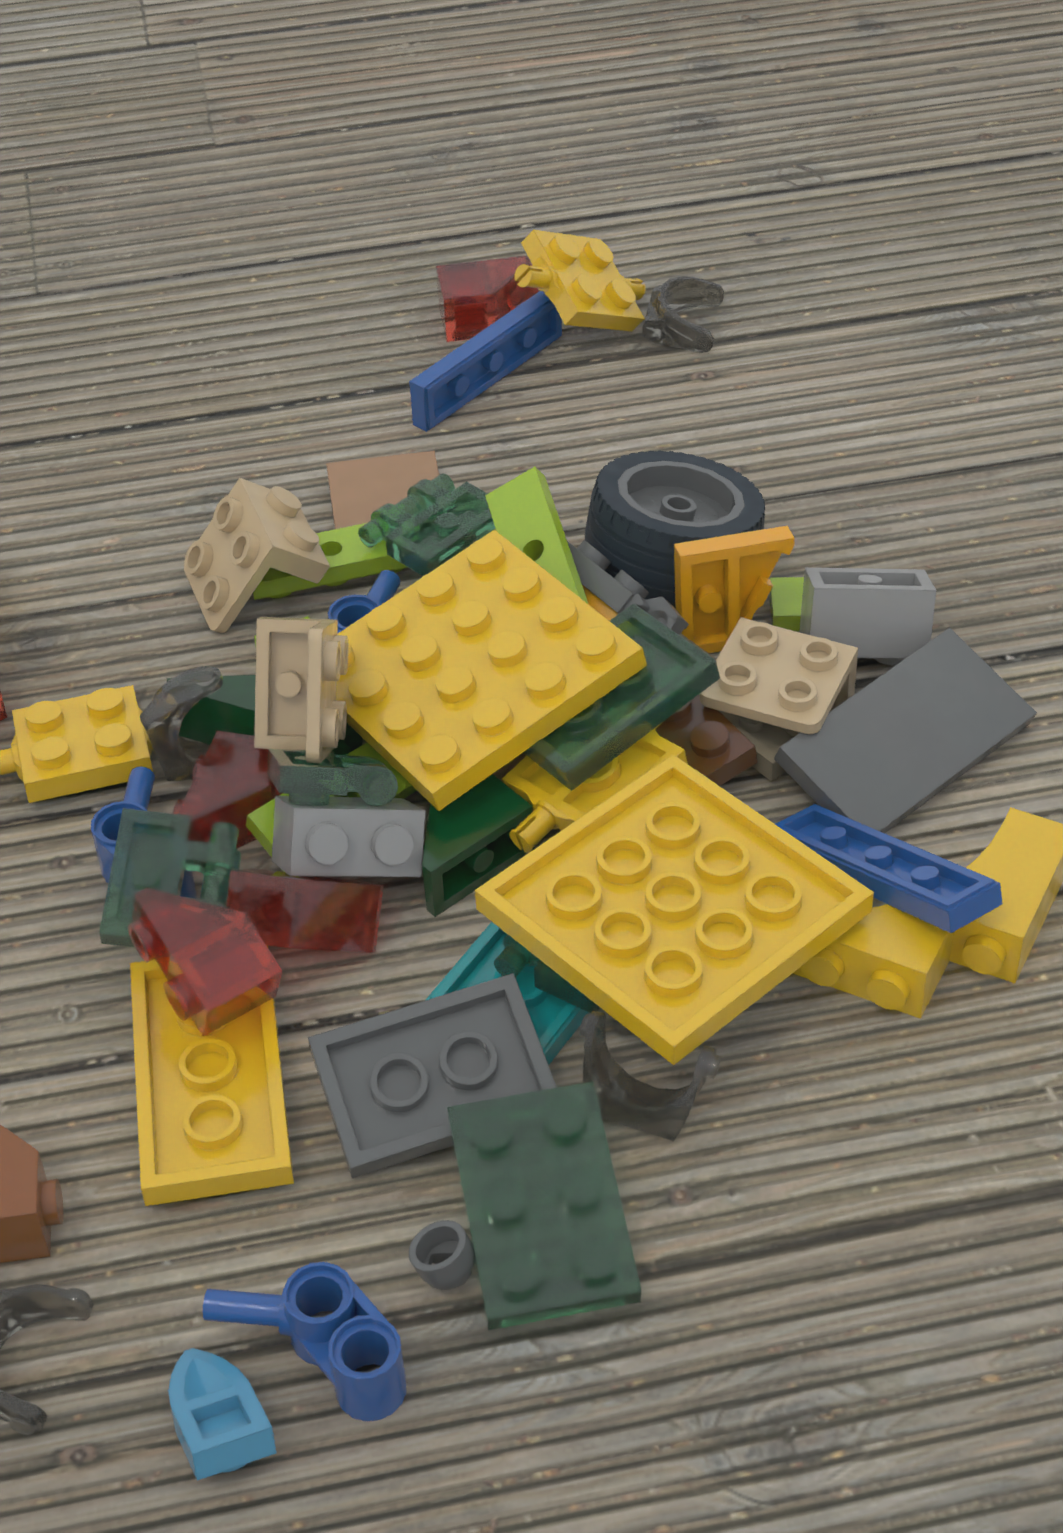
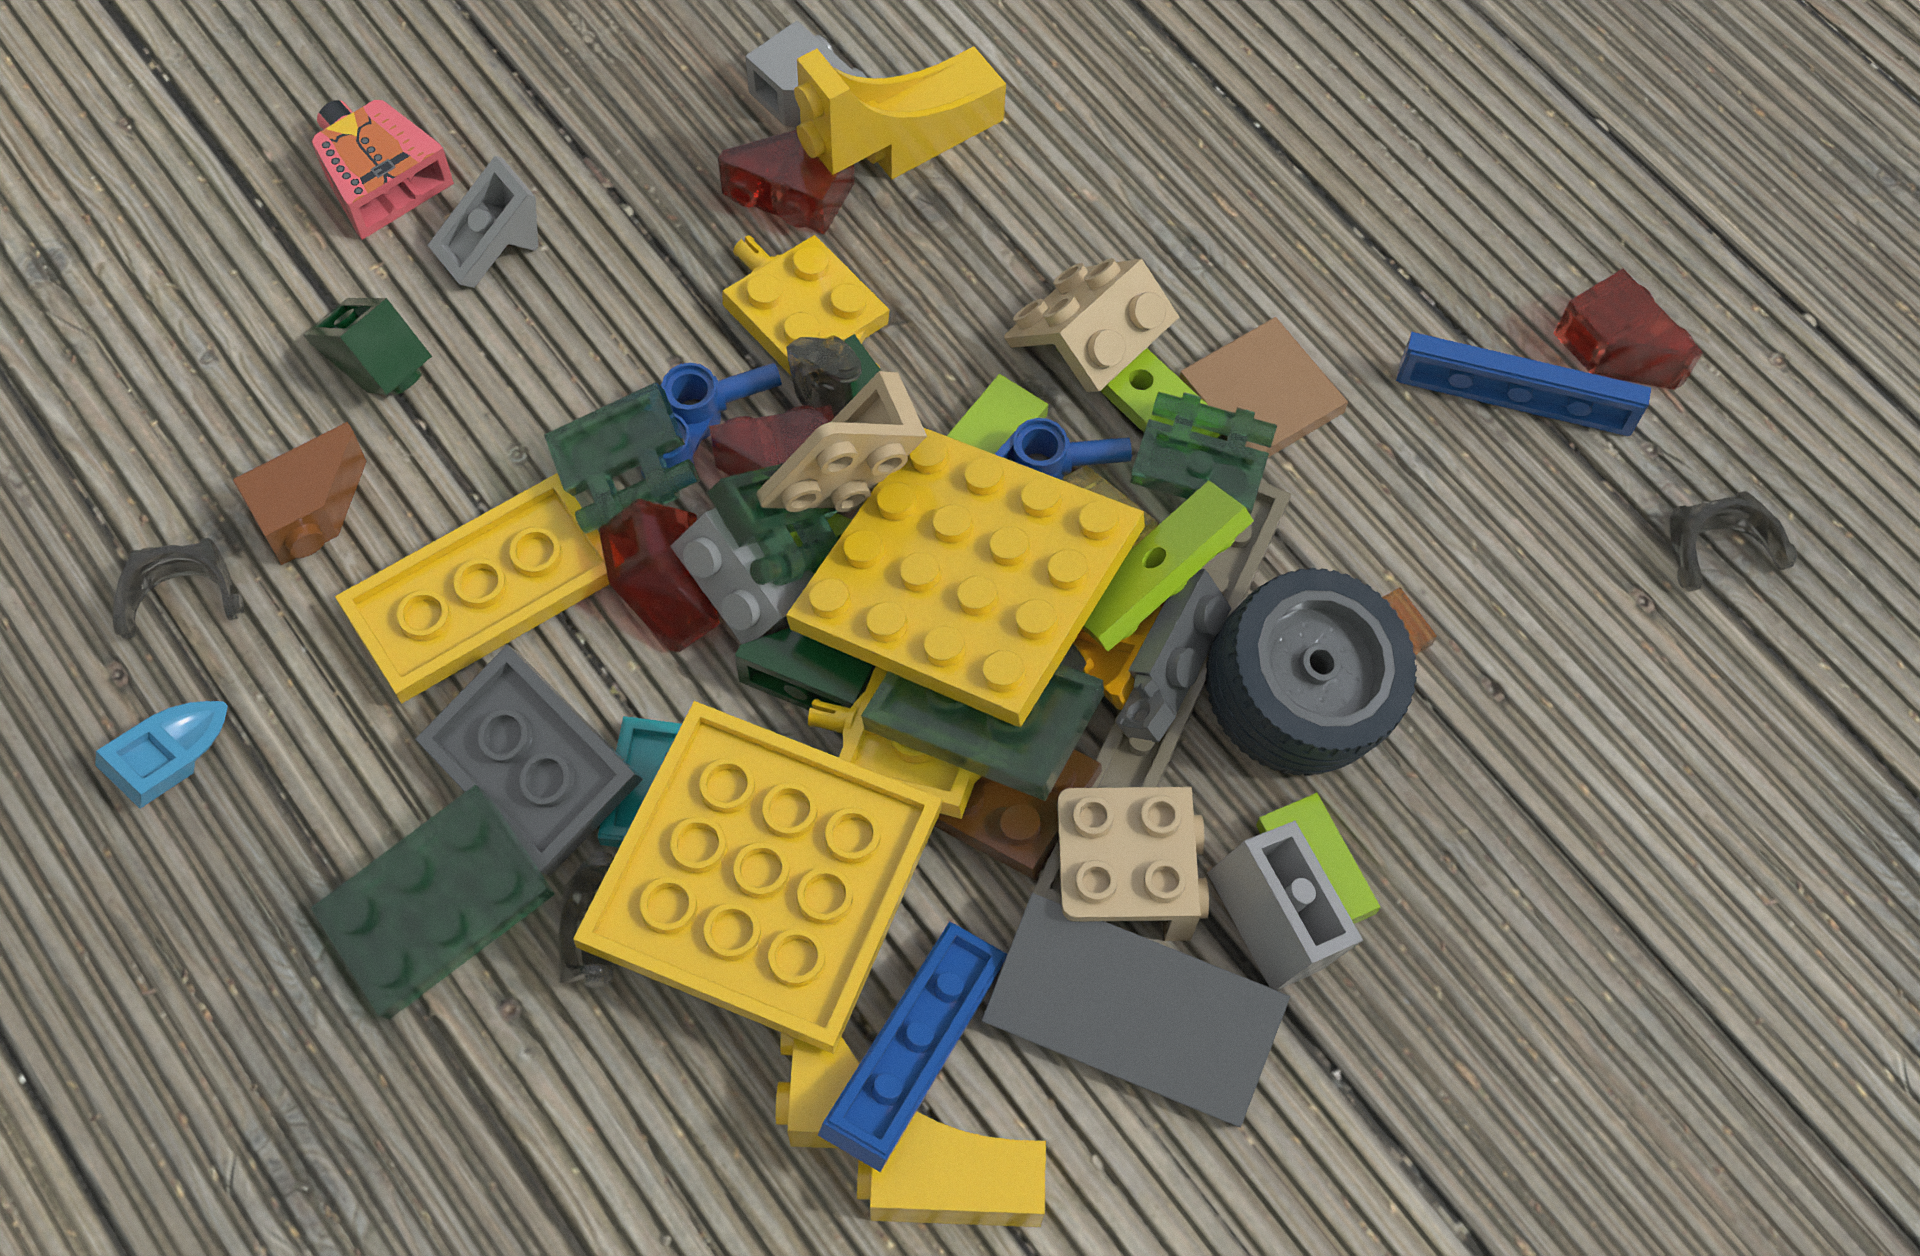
camera: 60 degrees right, 20 degrees up
clear red slope [127,888,283,1036] -> none
blue beam [203,1262,407,1421] -> none
dark grey hinge [409,1220,476,1290] -> none
yellow plate [515,229,645,332] -> none
light orange wing [674,525,795,653] -> none

